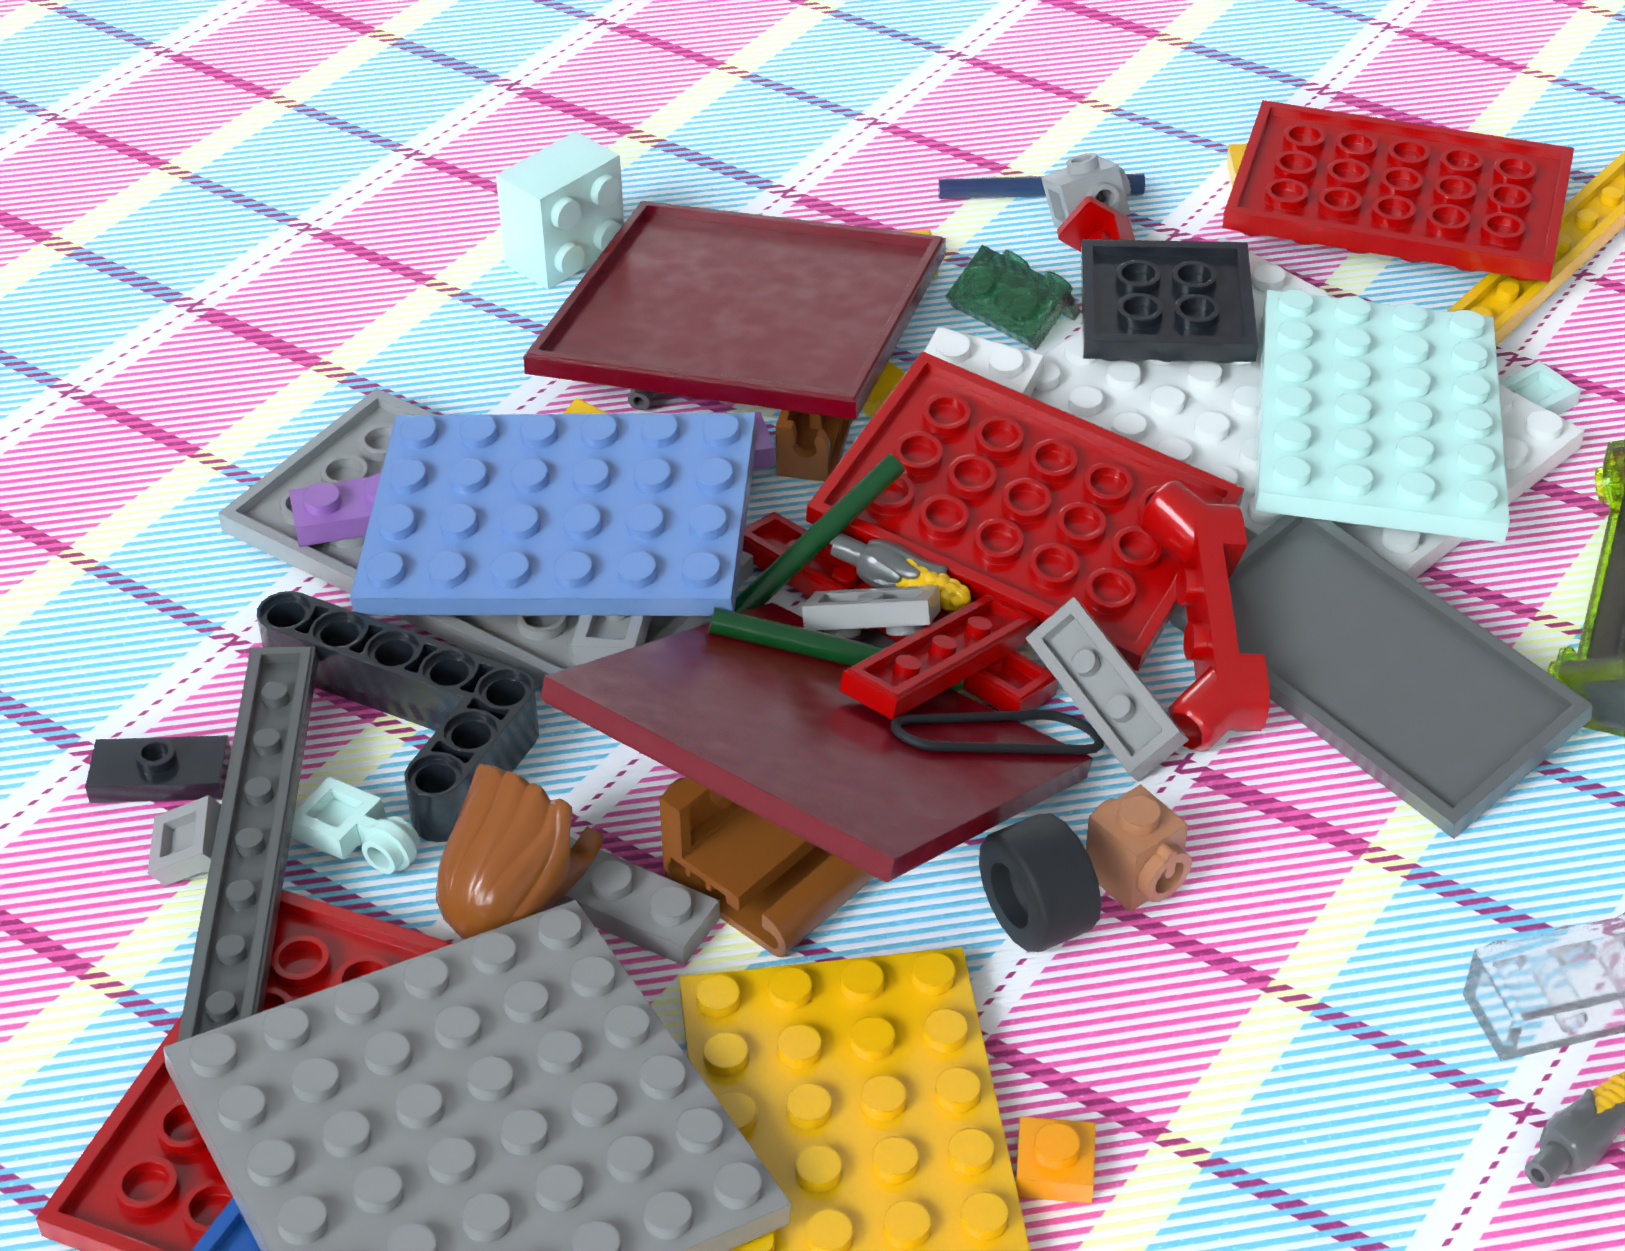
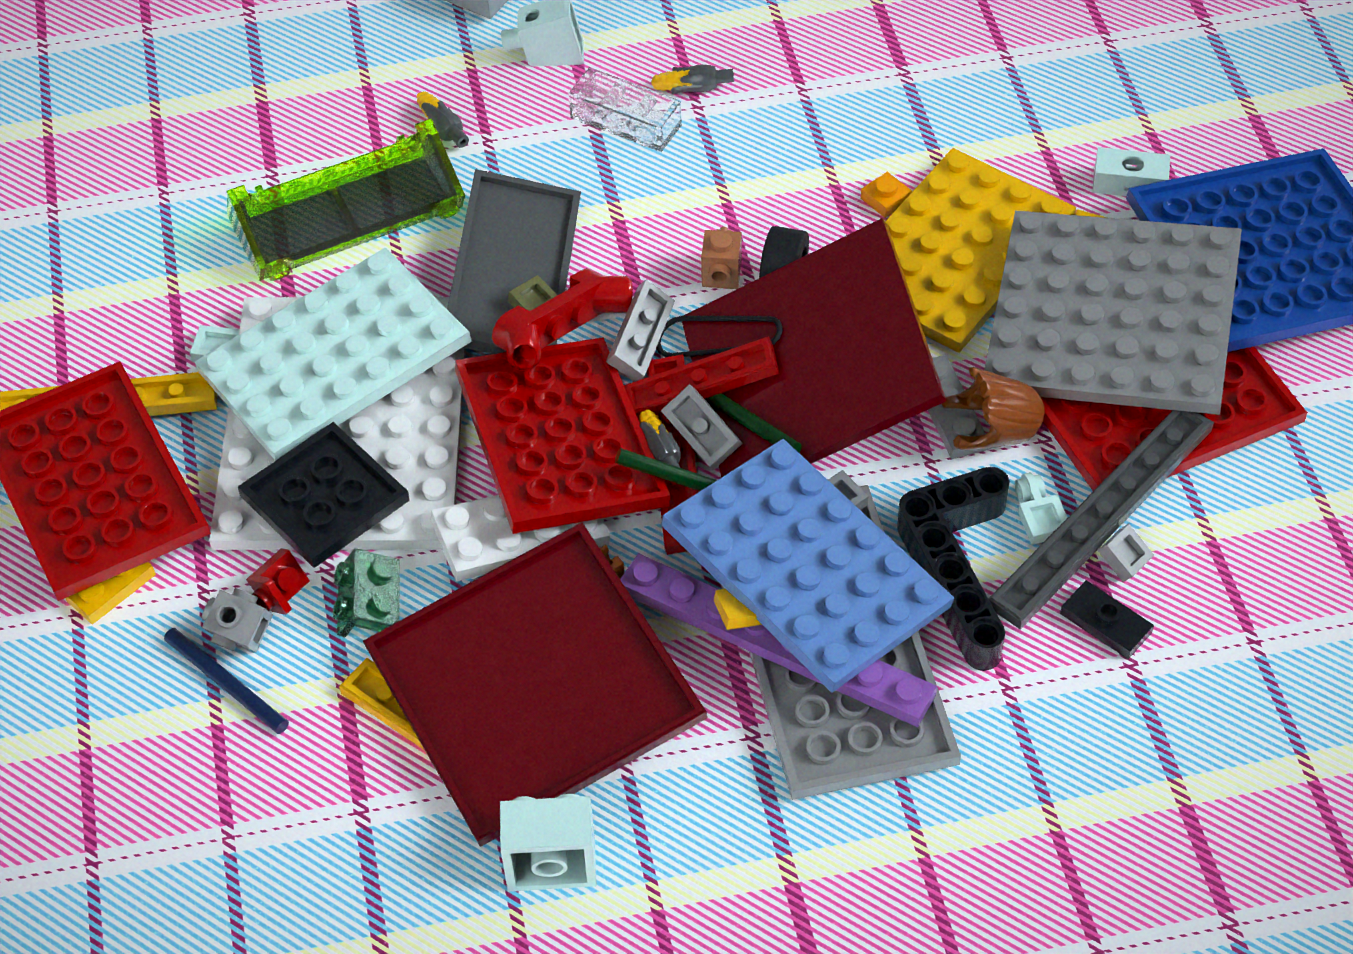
camera: 135 degrees left, 10 degrees up
none -> olive plate [508,275,557,311]

